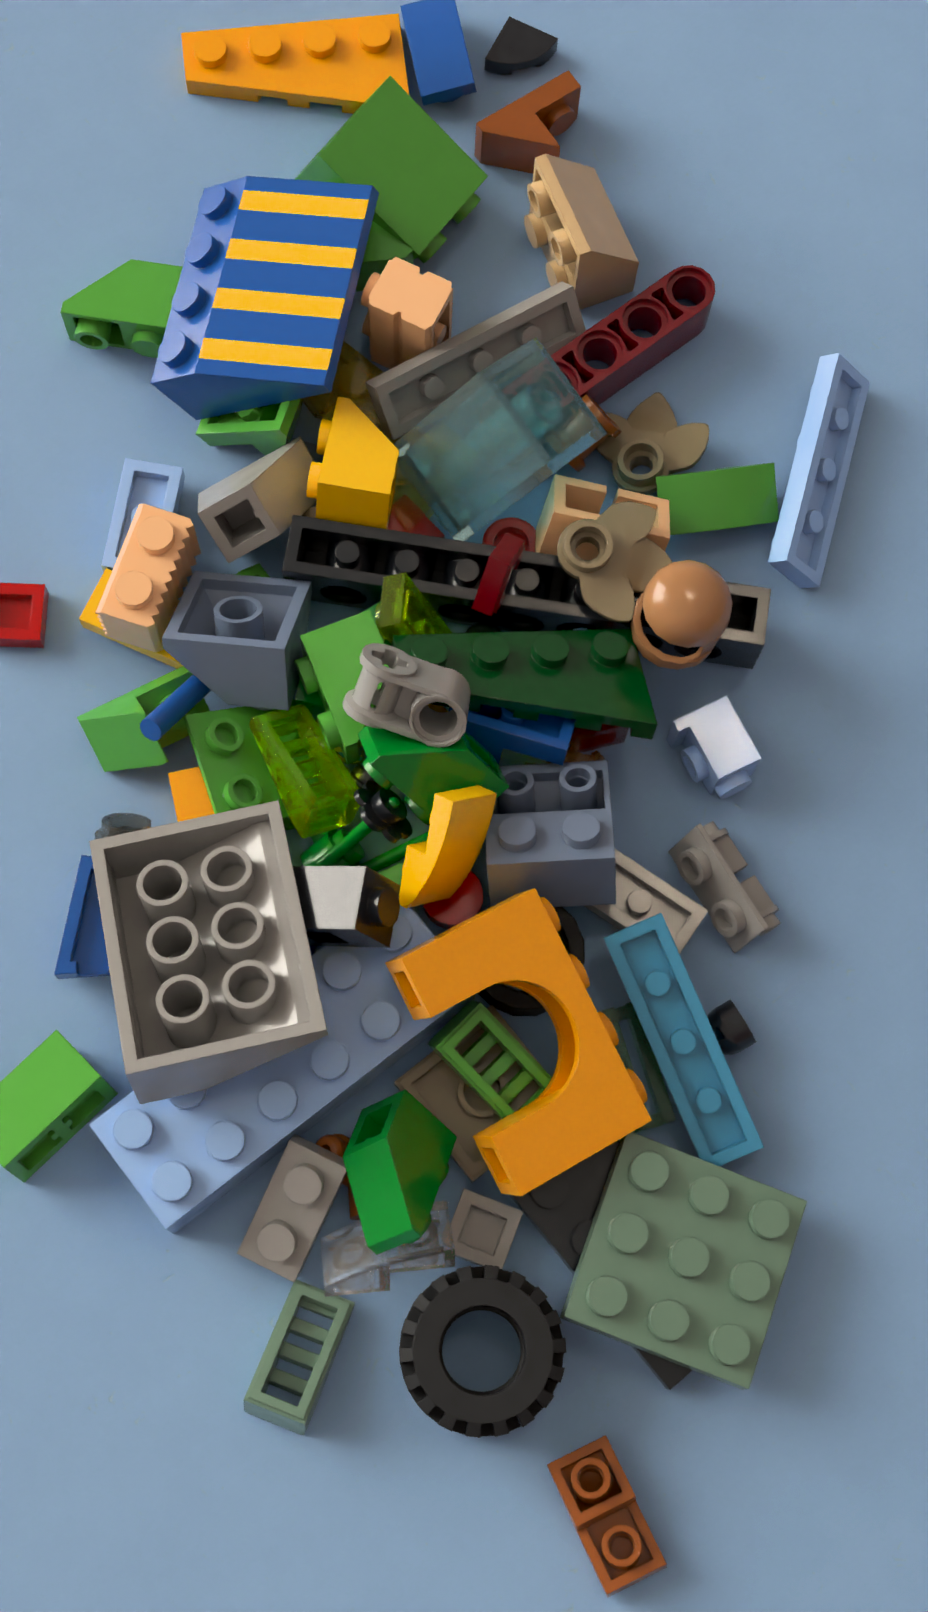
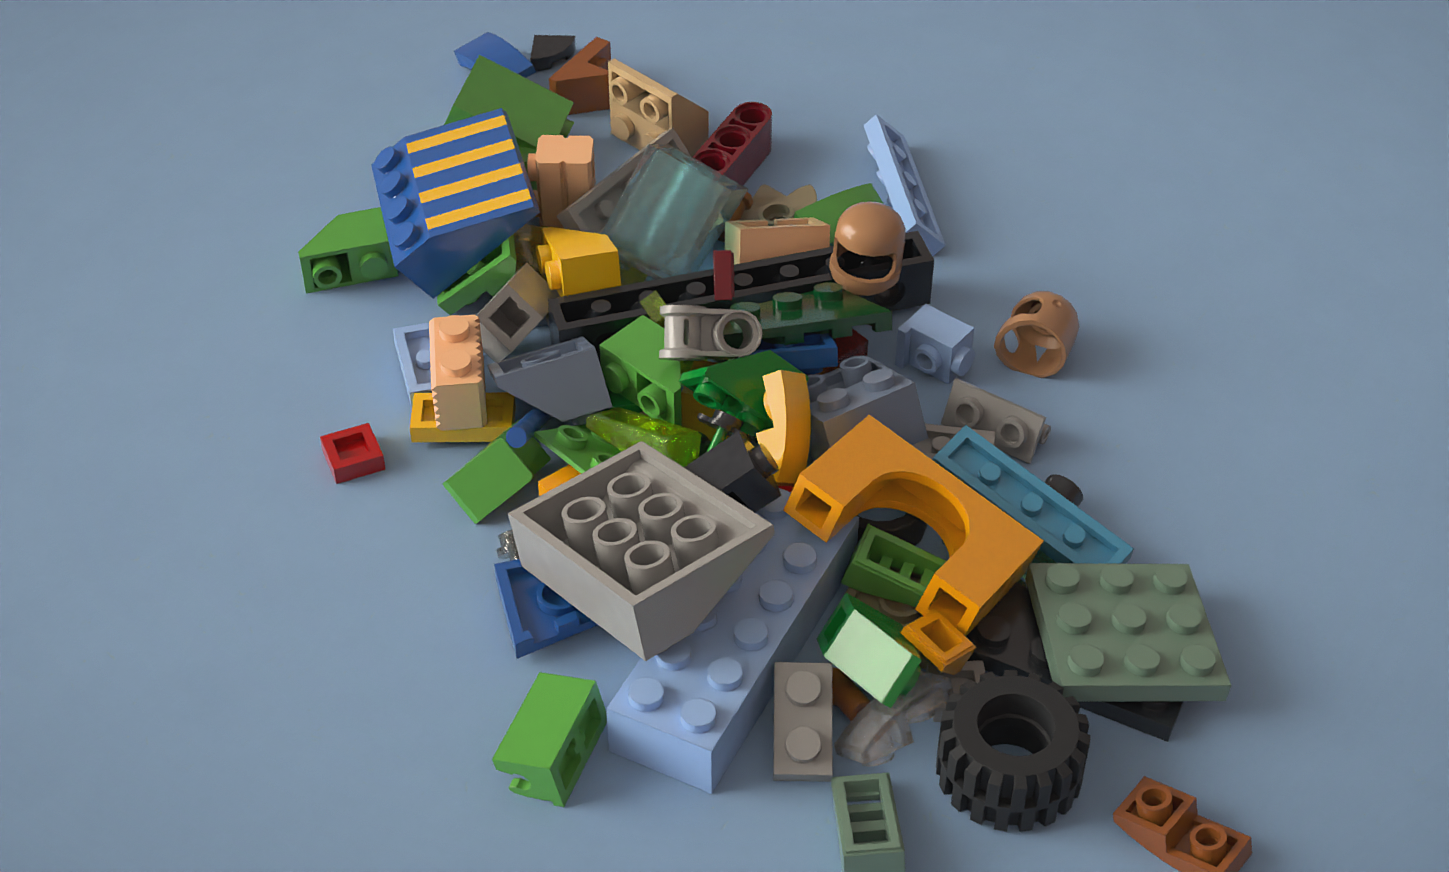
camera: 20 degrees left, 30 degrees down
light orange wing [181,13,409,114] -> none
dark tan plate [557,501,672,622] -> none
none -> light orange slope [900,609,976,675]
none -> medium nougat helmet [994,291,1080,378]

